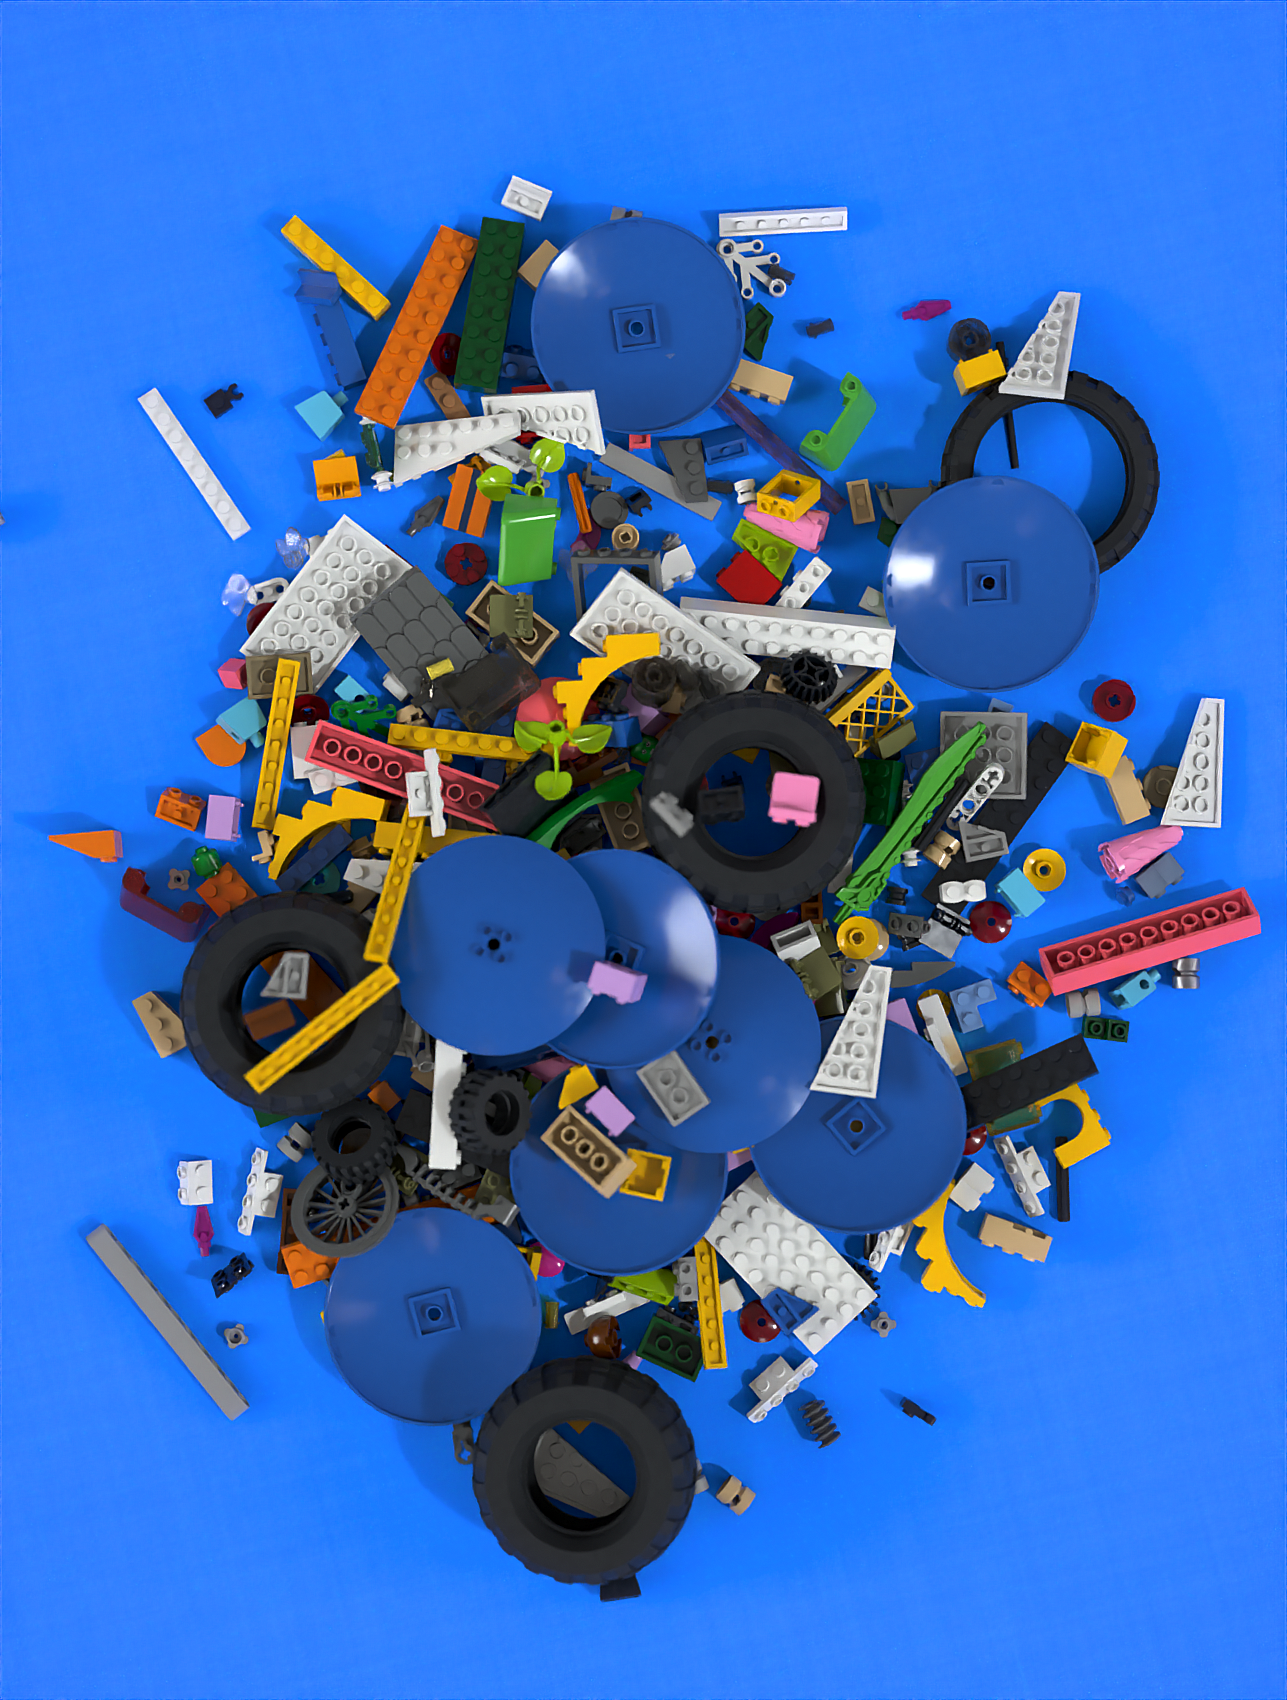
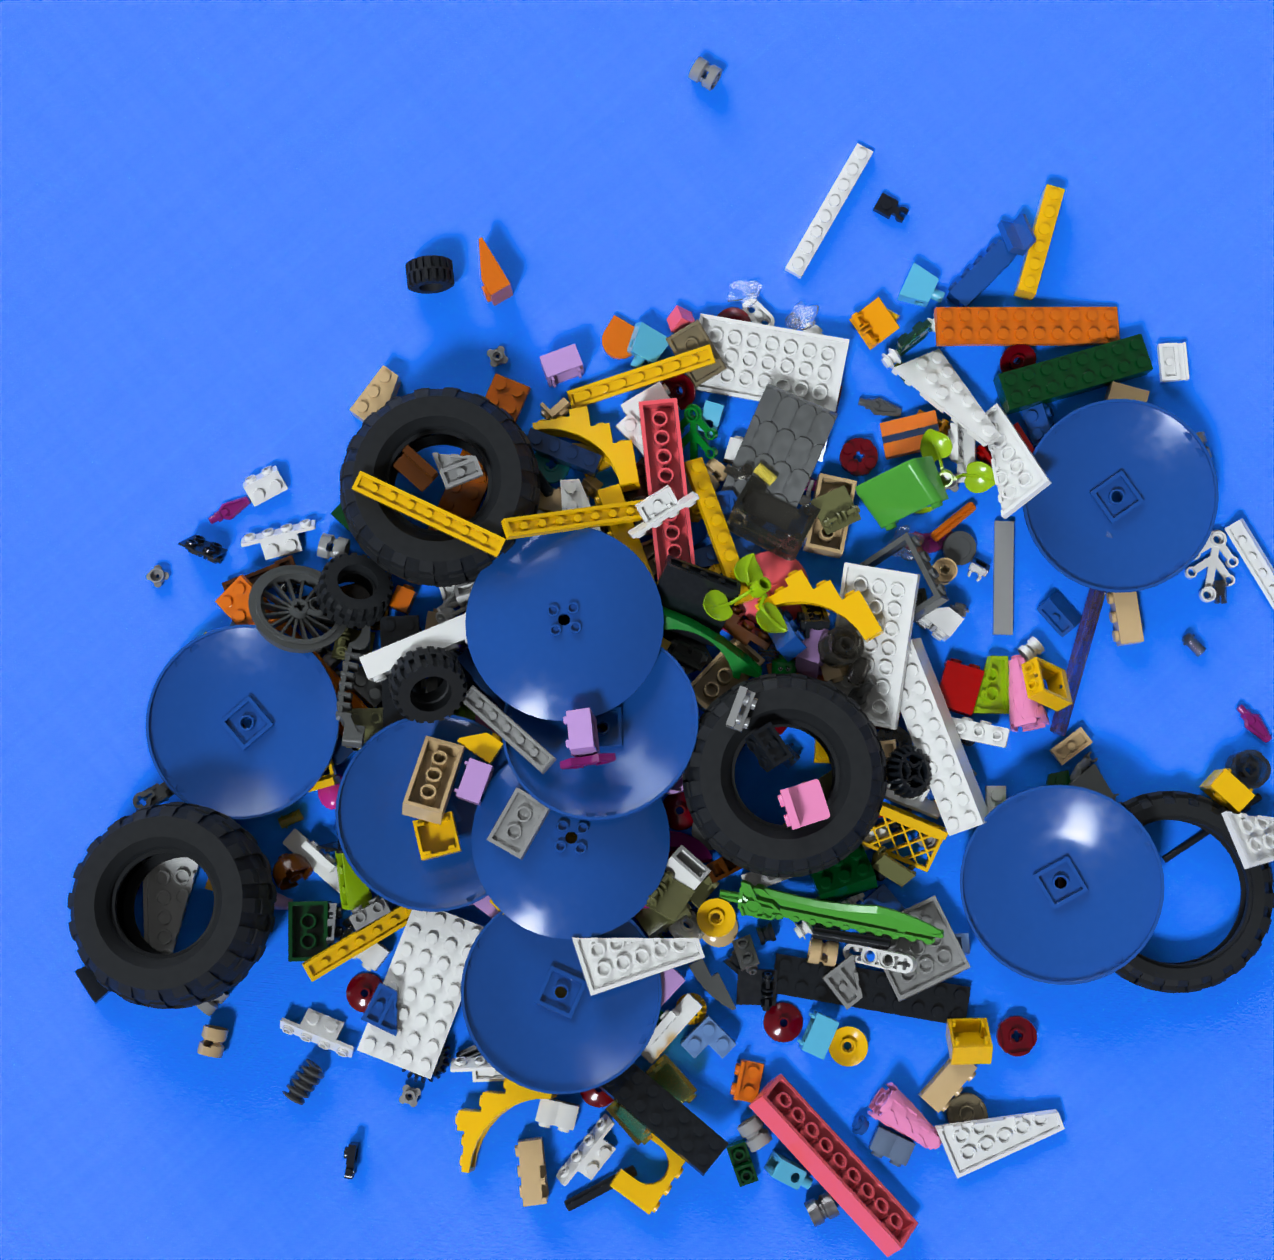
camera: 70 degrees right, 5 degrees down
light grey beam [86,1223,250,1421] -> none
windscreen [119,866,212,943] -> none
orange bracket [155,787,207,832] -> none
green head [191,845,222,879] -> none
medium nougat plate [424,371,471,420] -> none
dark grey bracket [582,462,612,492] -> none
coral panel [629,435,651,452] -> none
dark grey wing [658,438,708,503] -> none
clear smoke pin [707,478,734,496] -> none
dark green wing [744,302,774,362] -> none
bright green windscreen [798,372,876,471] -> none
white brick [939,880,986,903] -> none
none -> black tyre [405,255,455,294]
none -> light grey tile [461,685,557,774]
none -> magenta tile [560,753,616,770]

